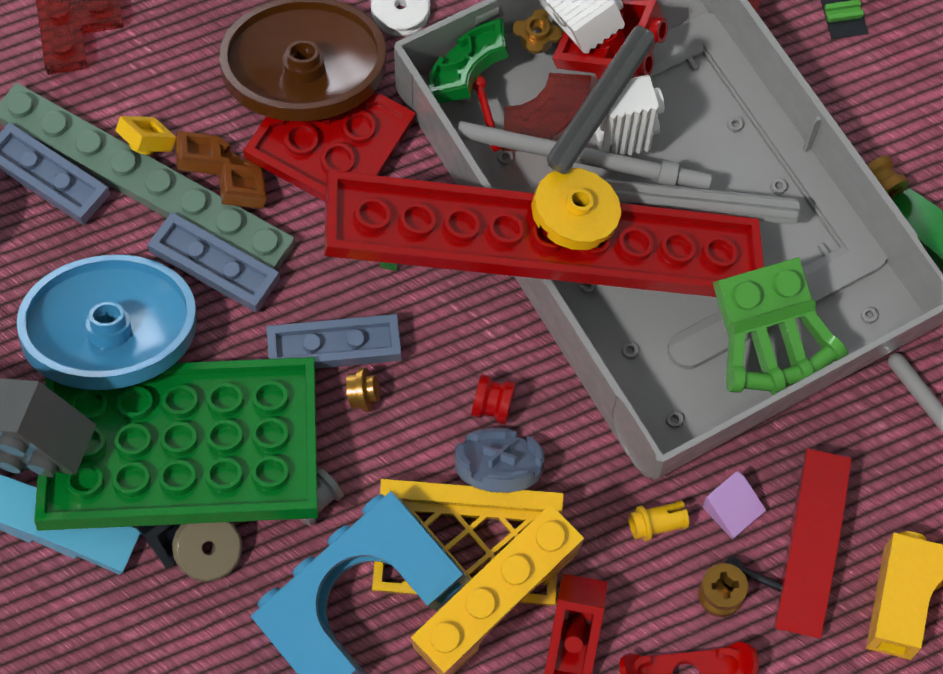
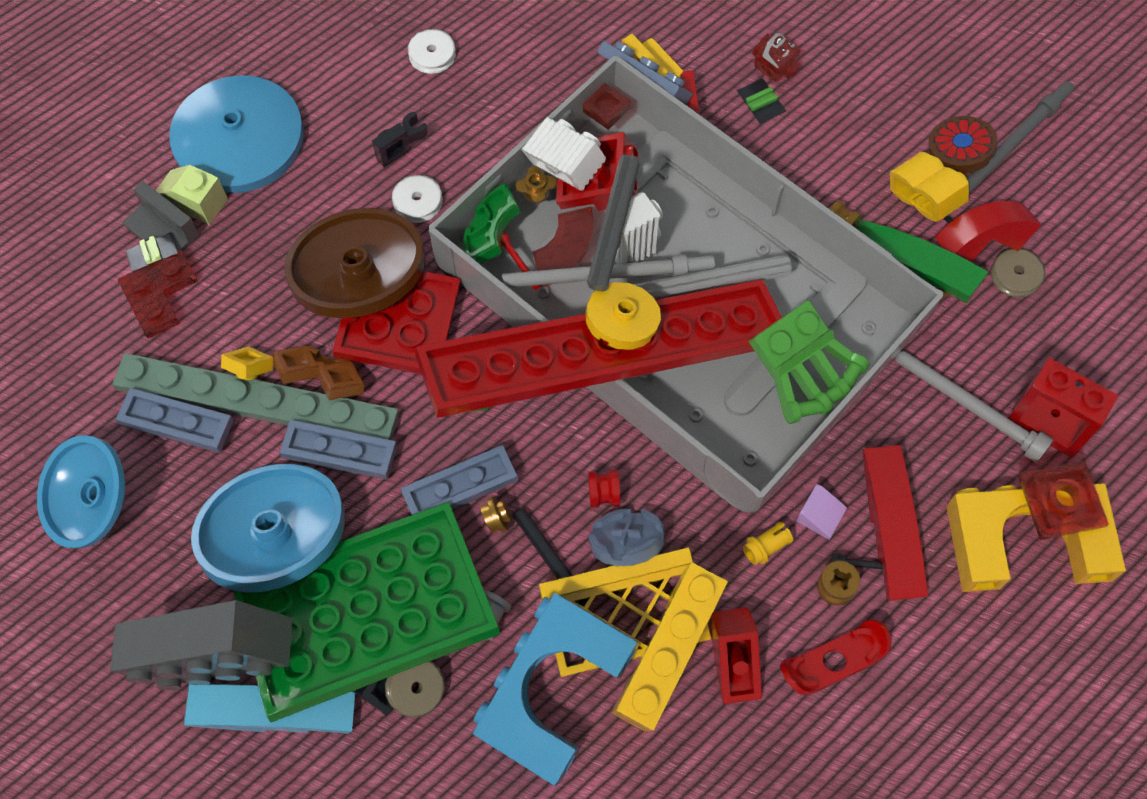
camera: 15 degrees left, 0 degrees up
none -> black bar [513,508,589,605]

